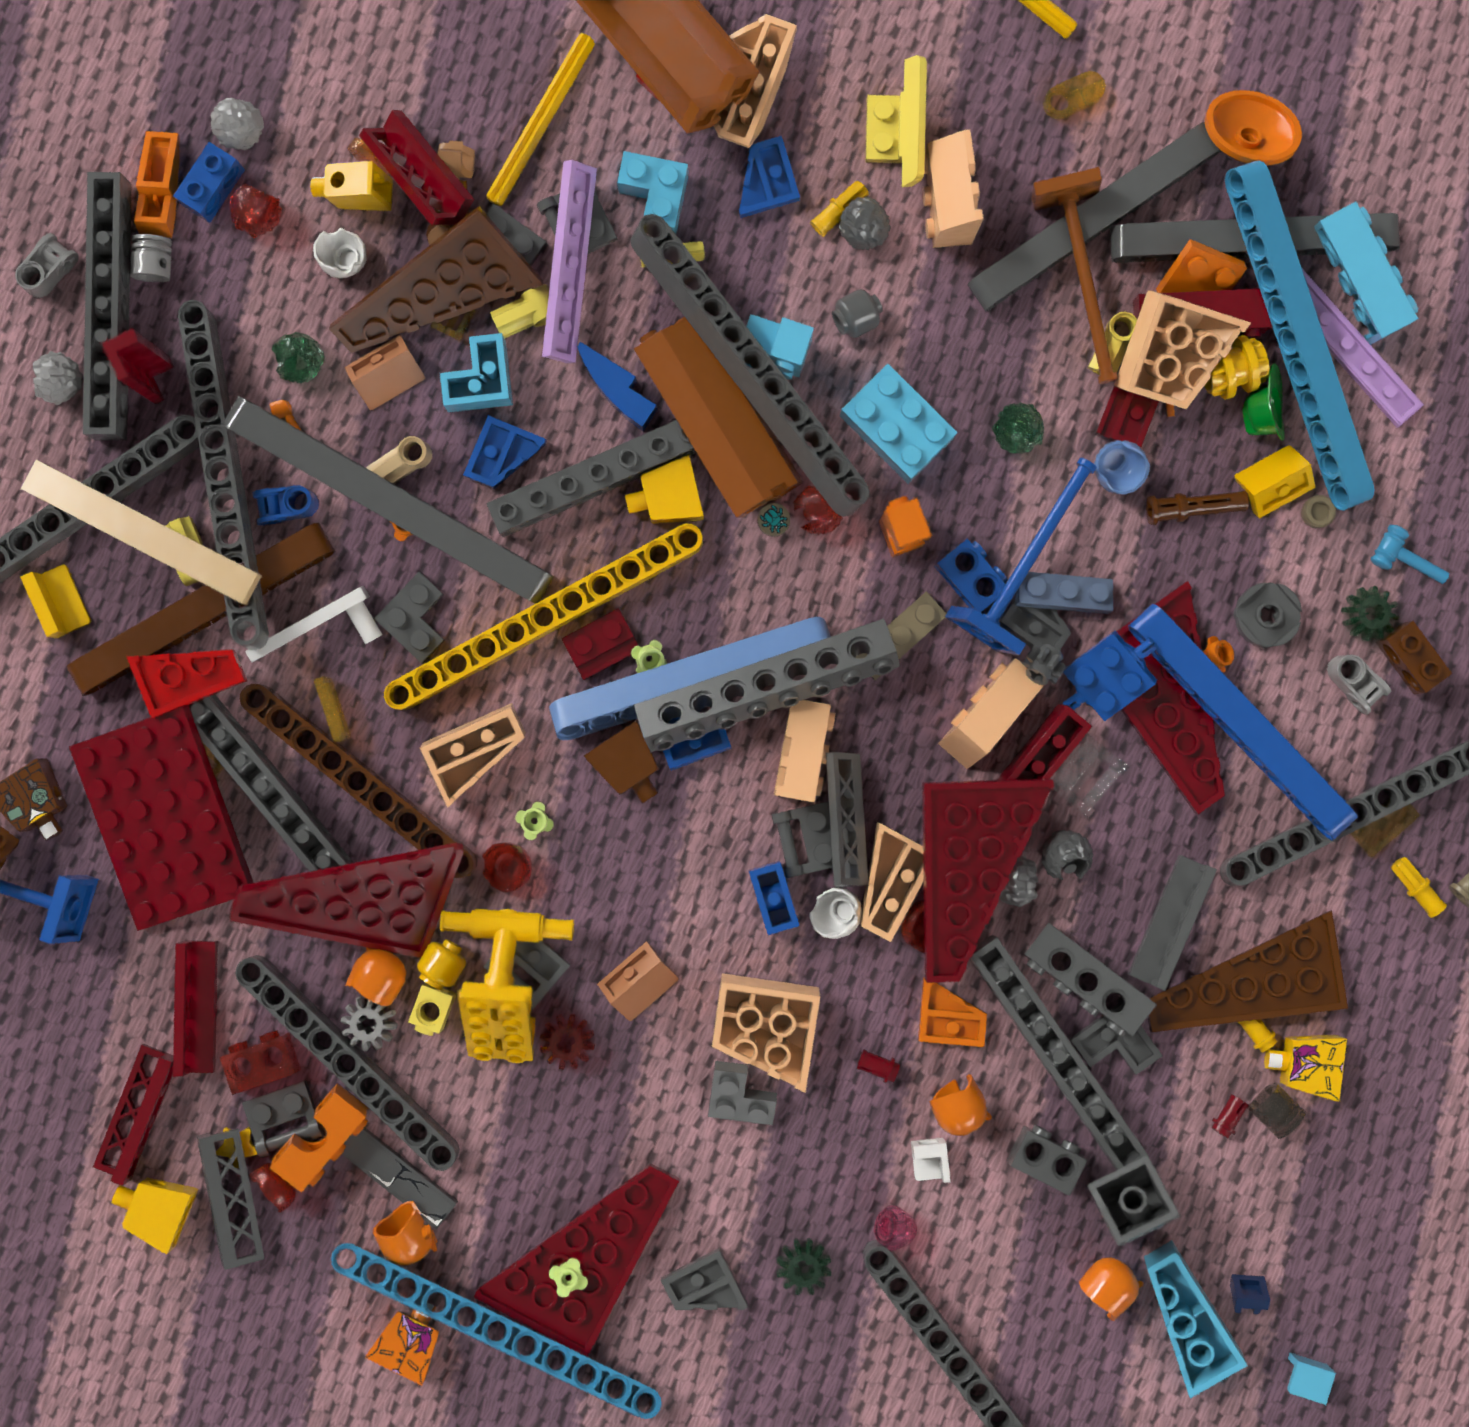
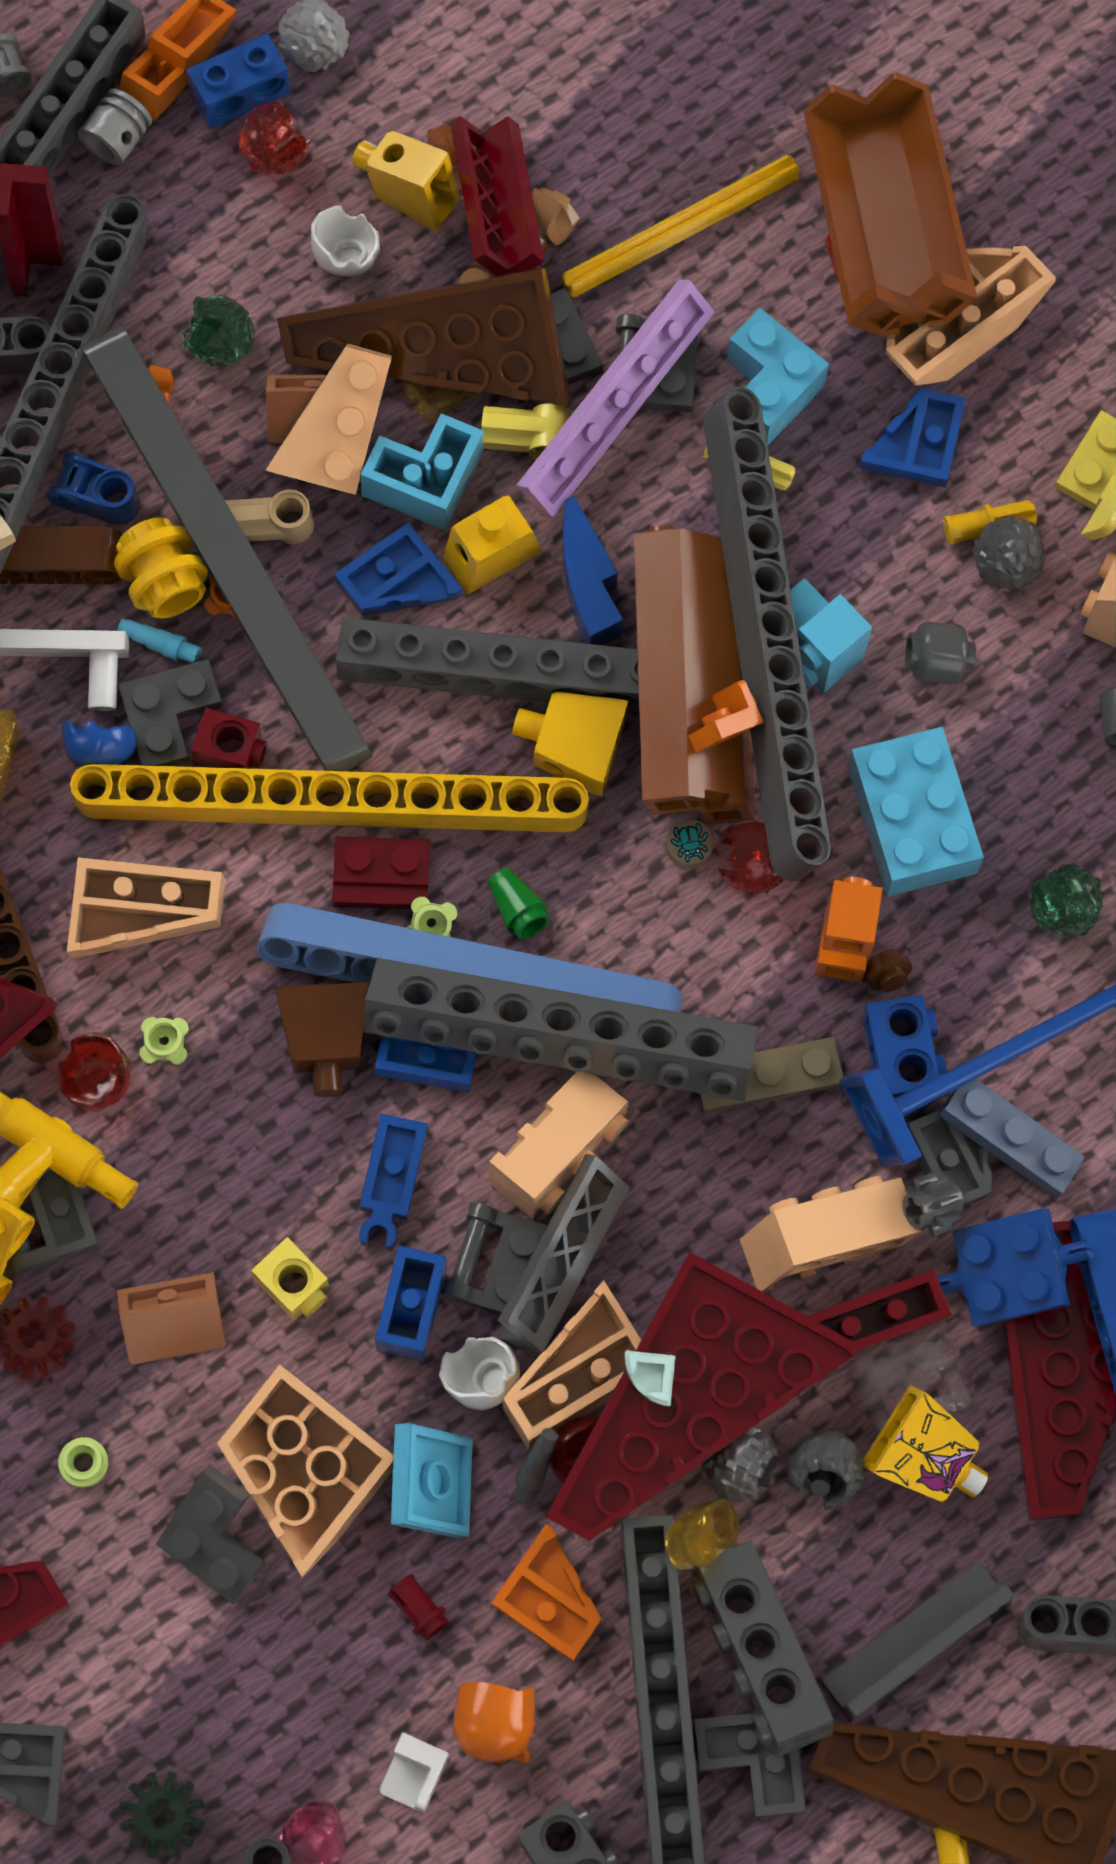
camera: 30 degrees right, 15 degrees down
none -> yellowish green plate [58,1437,108,1488]
none -> blue hair [61,721,137,767]
none -> yellow piece [114,517,208,619]
none -> medium azure animal [117,618,202,663]
none -> dark red brick [191,708,267,769]
none -> light yellow brick [251,1237,329,1321]
none -> light nougat wedge [265,344,392,495]
none -> blue plate [359,1114,428,1251]
none -> medium azure plate [391,1423,473,1538]
none -> yellow torso [443,495,542,595]
none -> green cone [487,868,550,940]
none -> dark grey animal [514,1428,558,1503]
none -> light aqua tile [624,1350,675,1407]
none -> clear yellow piece [666,1499,739,1570]
none -> orange bracket [688,680,764,753]
none -> yellow torso [864,1385,988,1502]
none -> reddish brown plate [866,949,912,992]

